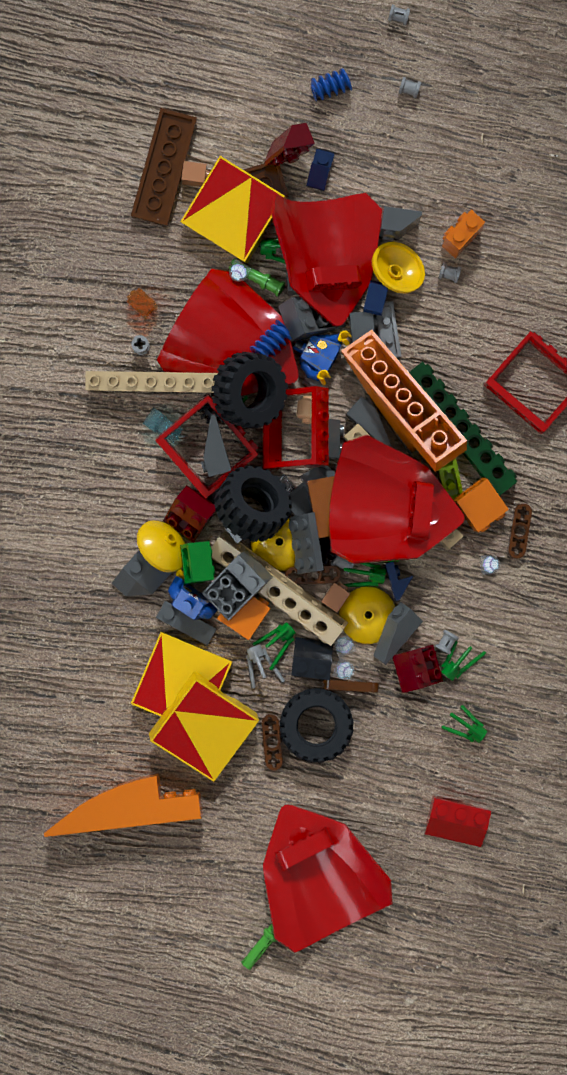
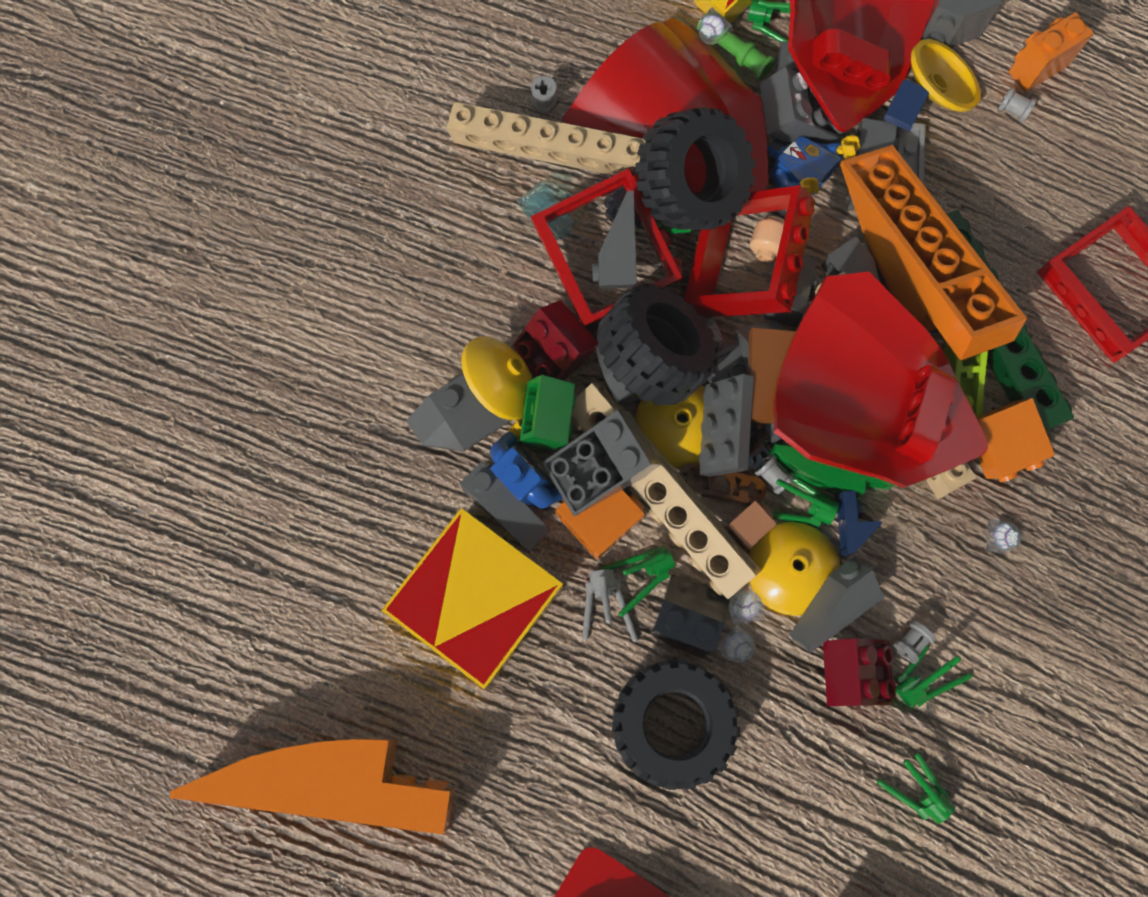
camera: 10 degrees right, 10 degrees down
clear orange brick [126,288,157,320] -> none
tile [149,672,259,782] -> none
blue piece [250,320,292,357] -> none
reddish brown beam [262,714,283,770] -> none
reddish brown beam [323,679,379,693] -> none
reddish brown beam [507,503,532,559] -> none

